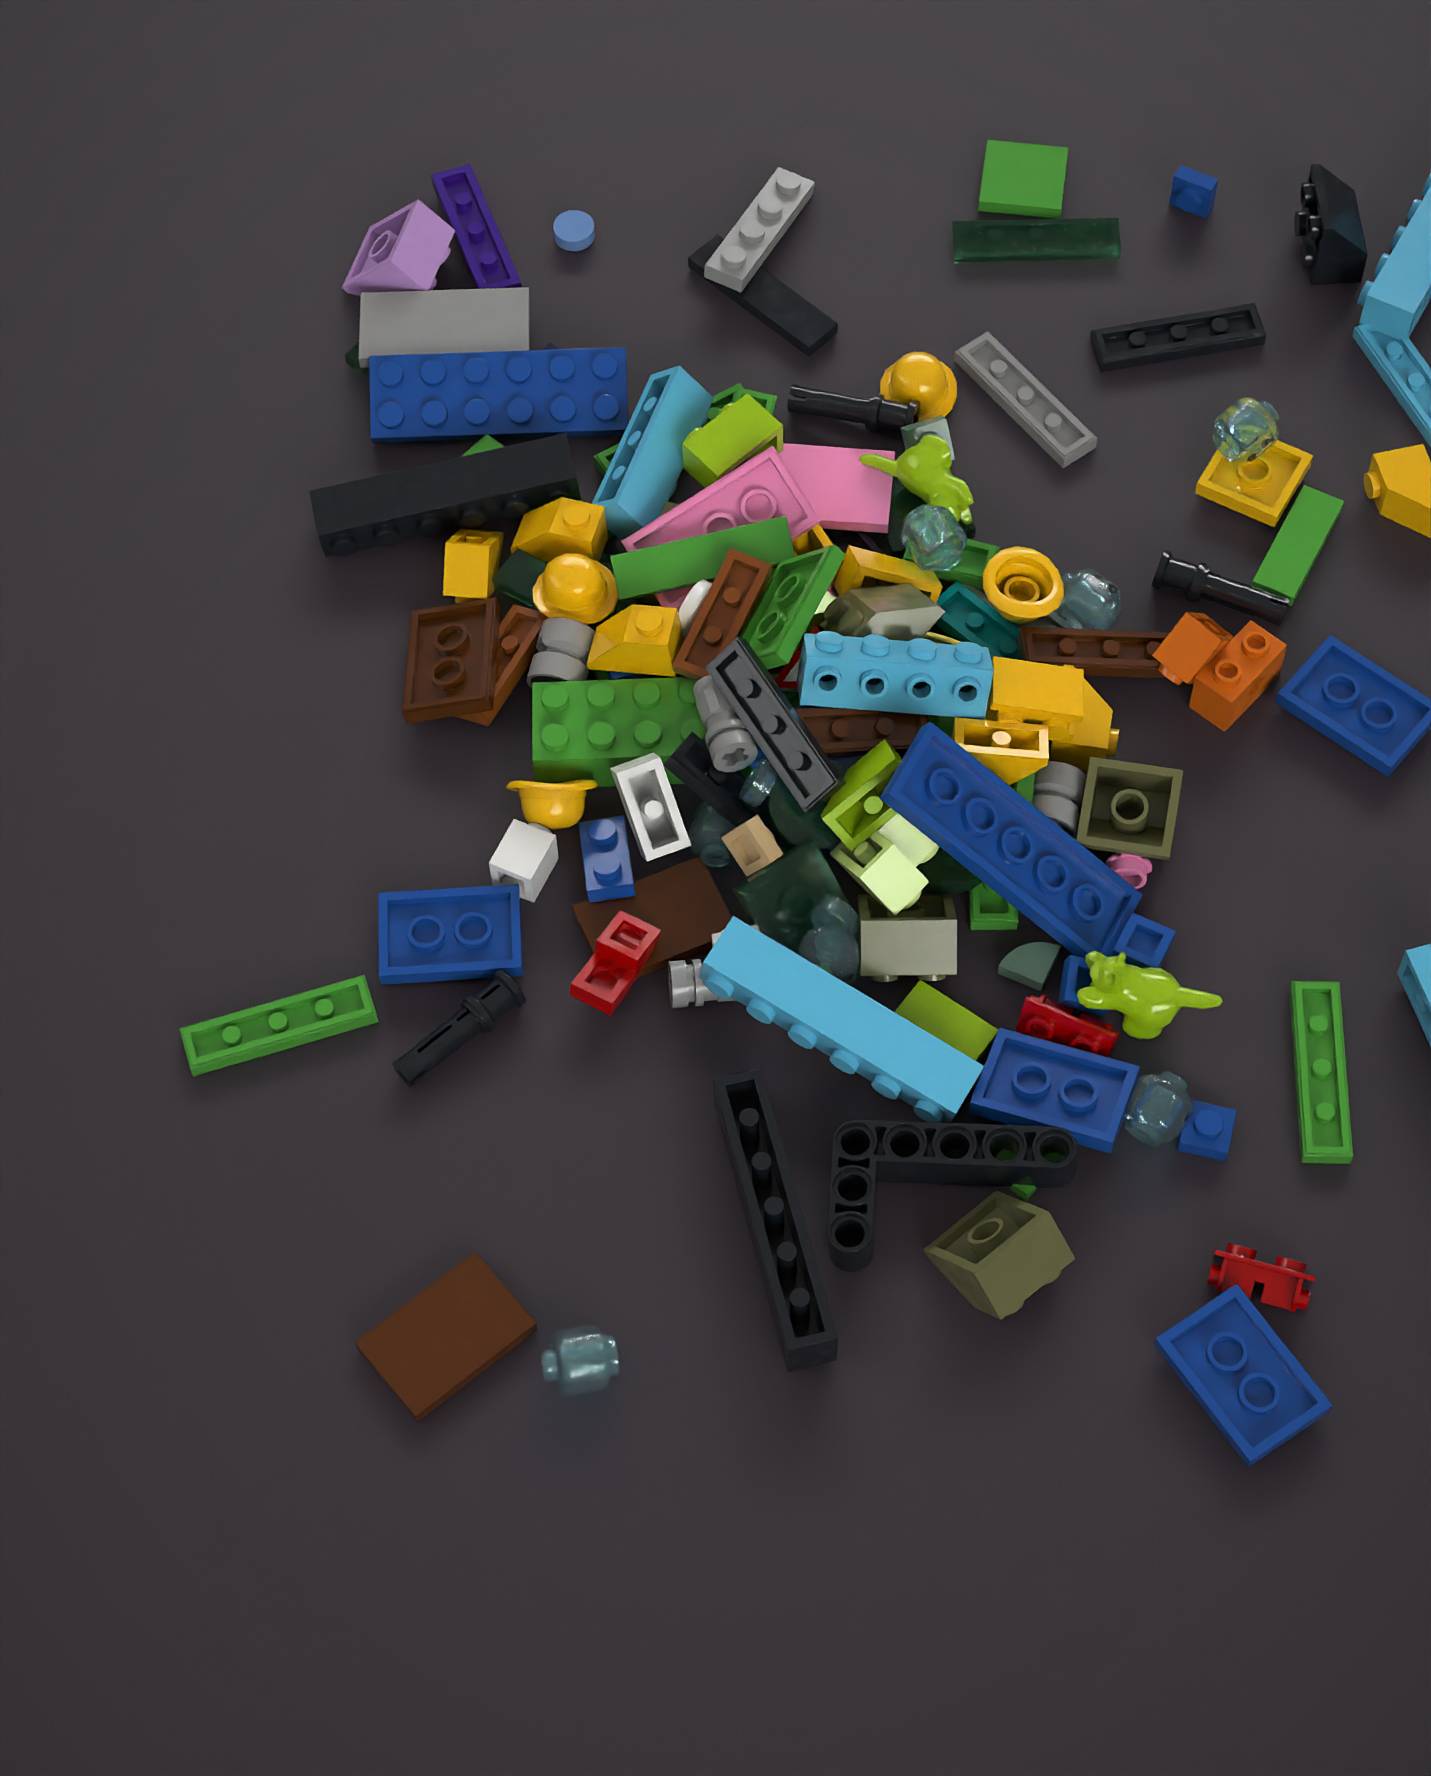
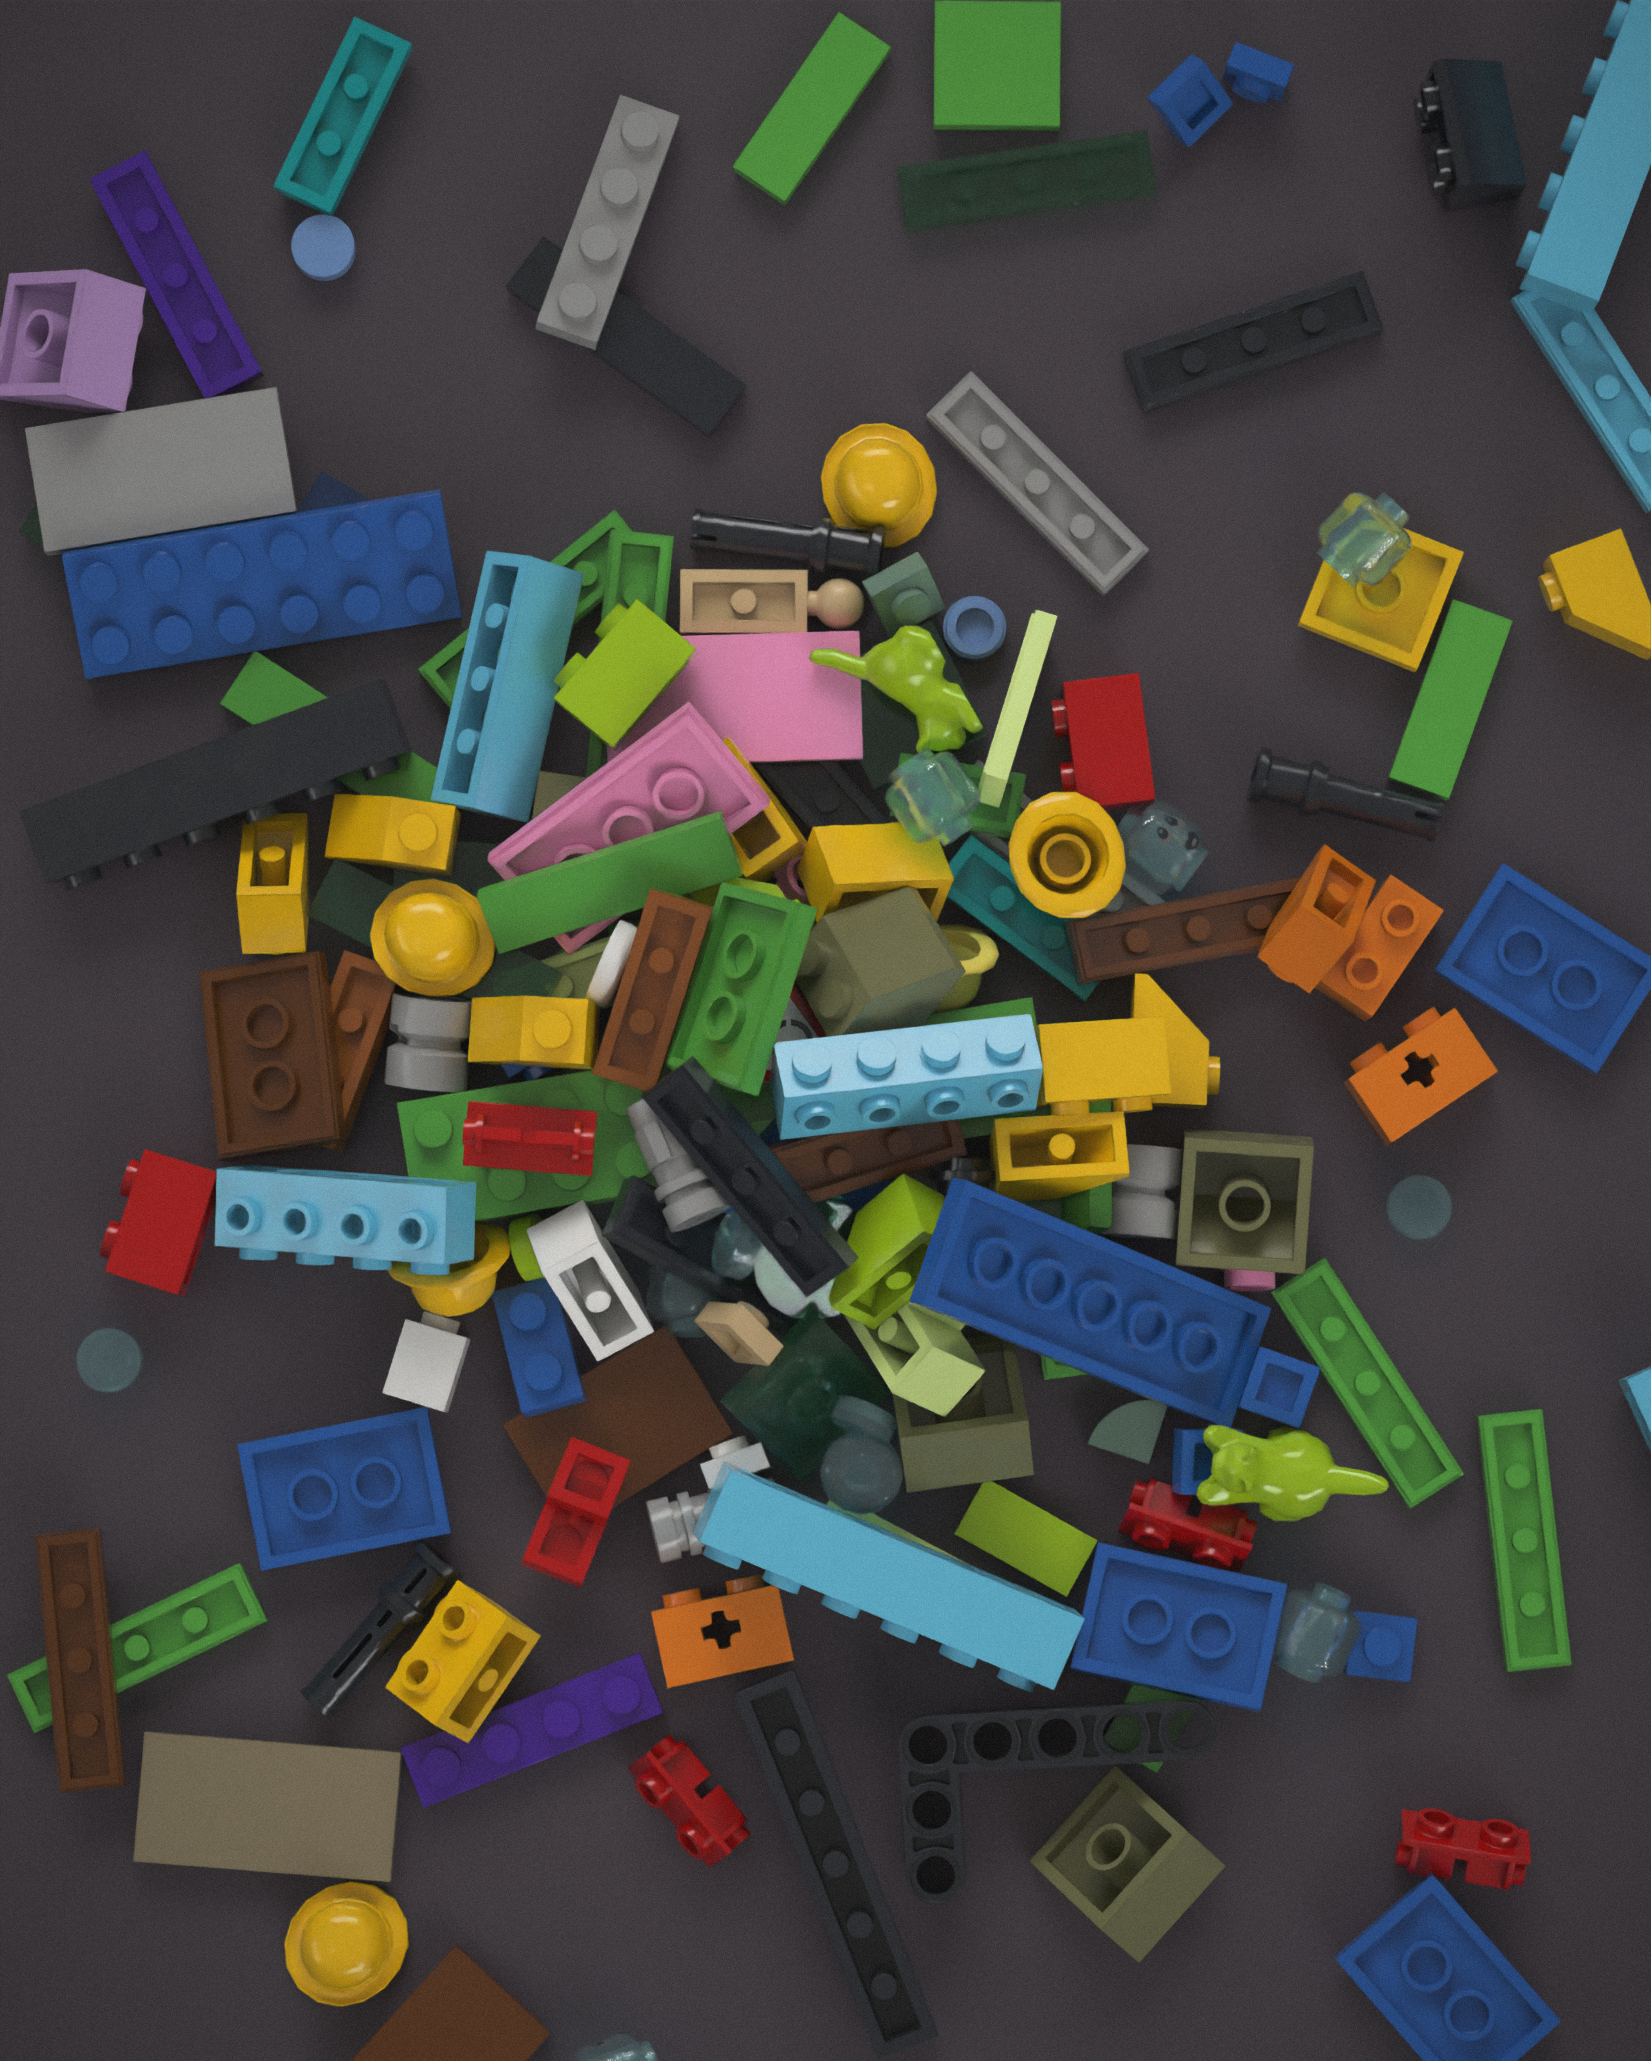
camera: 10 degrees left, 25 degrees up
none -> reddish brown tile [35,1528,127,1793]
none -> clear light blue tile [77,1328,143,1393]
none -> red brick [100,1149,217,1297]
none -> dark tan tile [133,1731,402,1882]
none -> medium azure brick [215,1164,476,1275]
none -> teal plate [273,17,413,216]
none -> yellow hat [284,1881,409,2007]
none -> yellow brick [385,1580,541,1744]
none -> dark purple plate [400,1652,664,1808]
none -> red hinge [462,1101,597,1176]
none -> lime tile [509,1214,544,1281]
none -> red hinge [628,1733,751,1867]
none -> orange brick [651,1574,794,1688]
none -> tan plate [680,569,865,636]
none -> bright green tile [733,12,891,206]
none -> medium blue tile [943,596,1006,662]
none -> yellowish green tile [976,610,1057,808]
none -> red brick [1050,673,1155,812]
none -> blue plate [1147,54,1234,147]
none -> bright green tile [1270,1258,1464,1509]
none -> orange brick [1343,1007,1498,1146]
none -> clear light blue tile [1386,1175,1452,1240]

